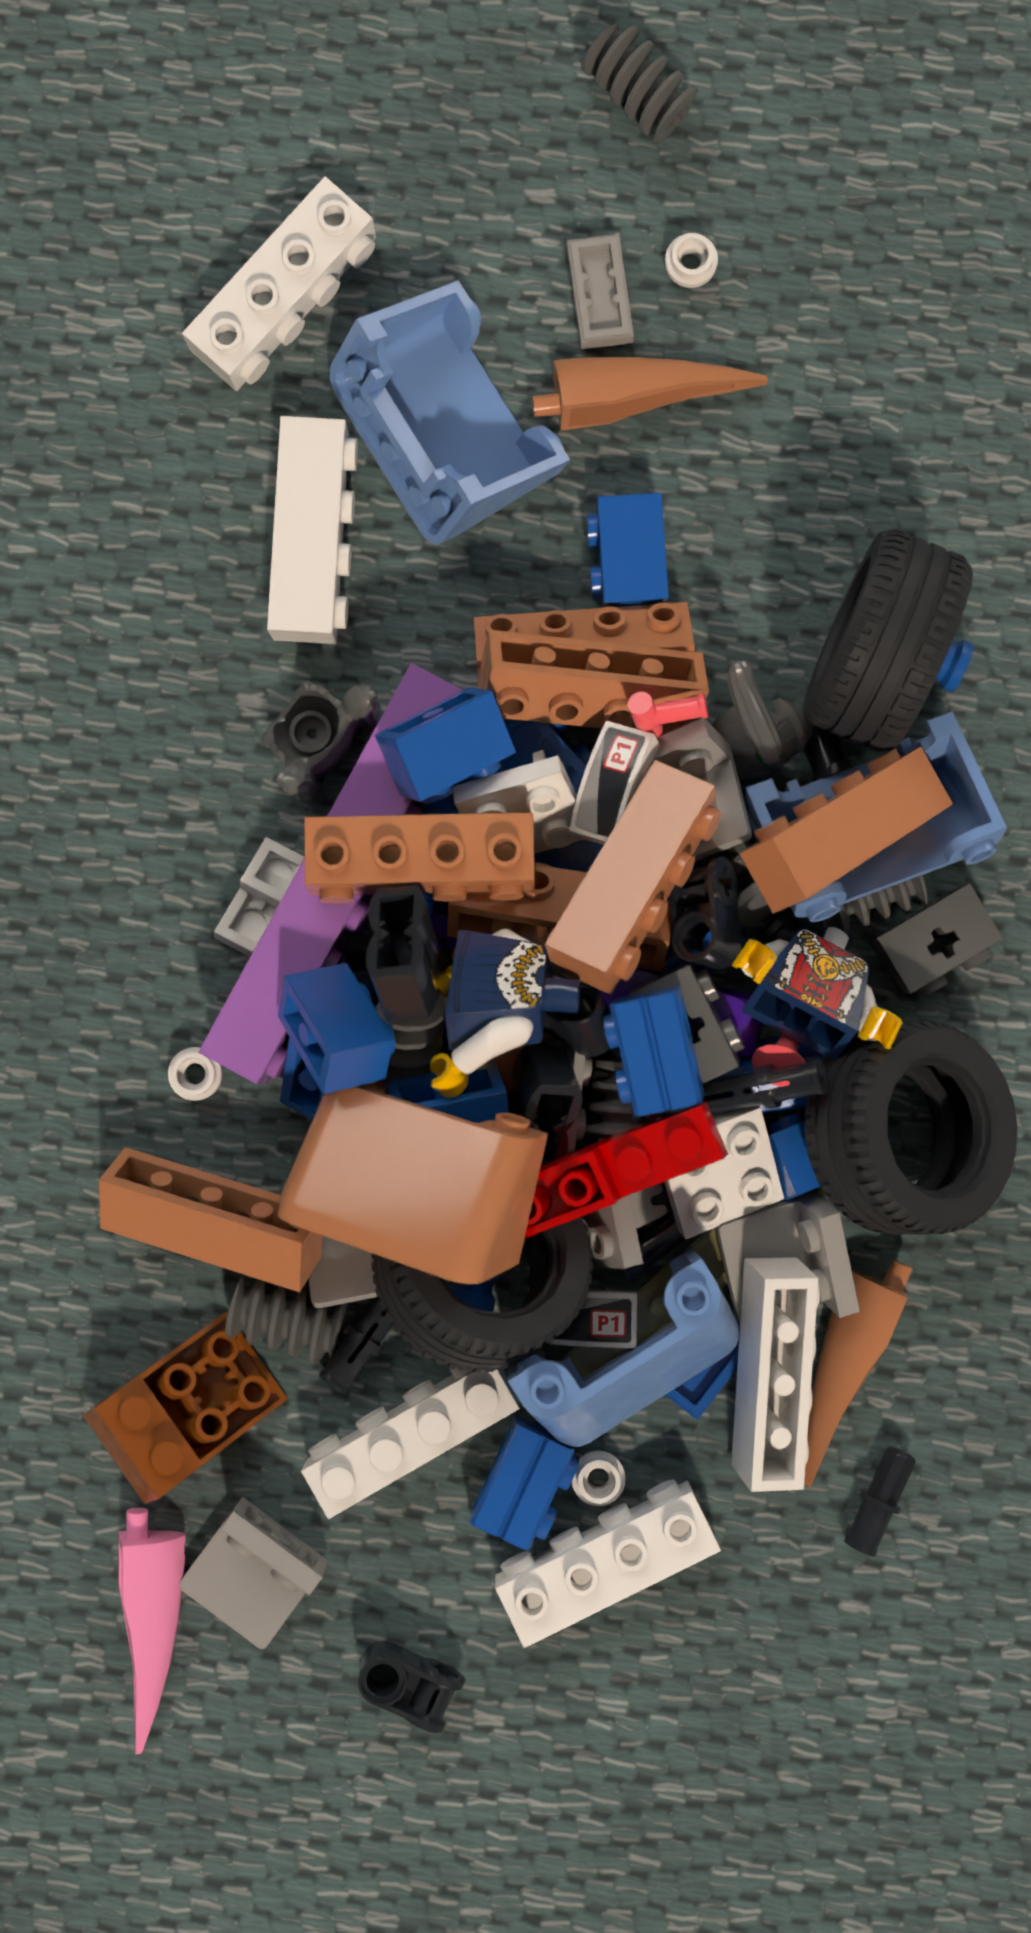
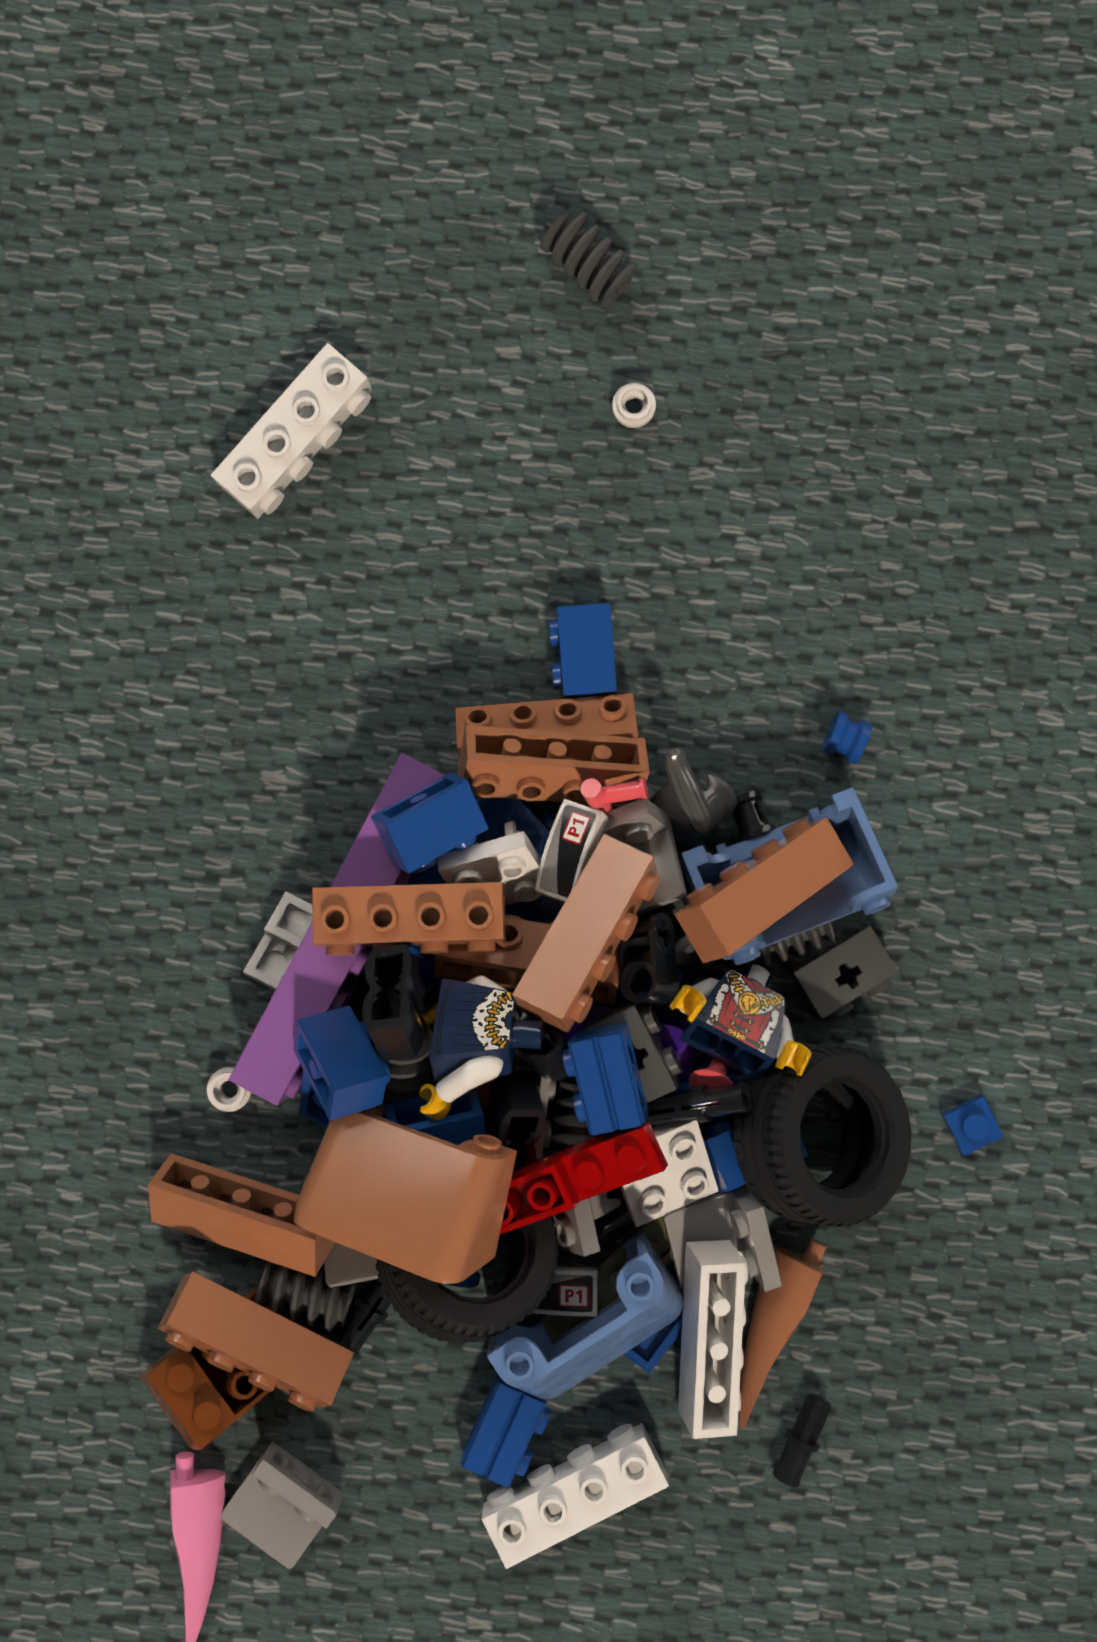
camera: 10 degrees right, 0 degrees up
dark grey hair [261,680,381,803] -> none
white brick [267,416,358,644] -> none
white brick [301,1368,519,1519] -> none
medium blue windscreen [330,280,570,545] -> none
black piece [358,1641,466,1733] -> none
nougat piece [532,357,768,431] -> none
light grey plate [566,233,634,350] -> none
white plate [572,1450,625,1506] -> none
black tyre [803,528,973,752] -> none
none -> nougat brick [157,1271,354,1412]

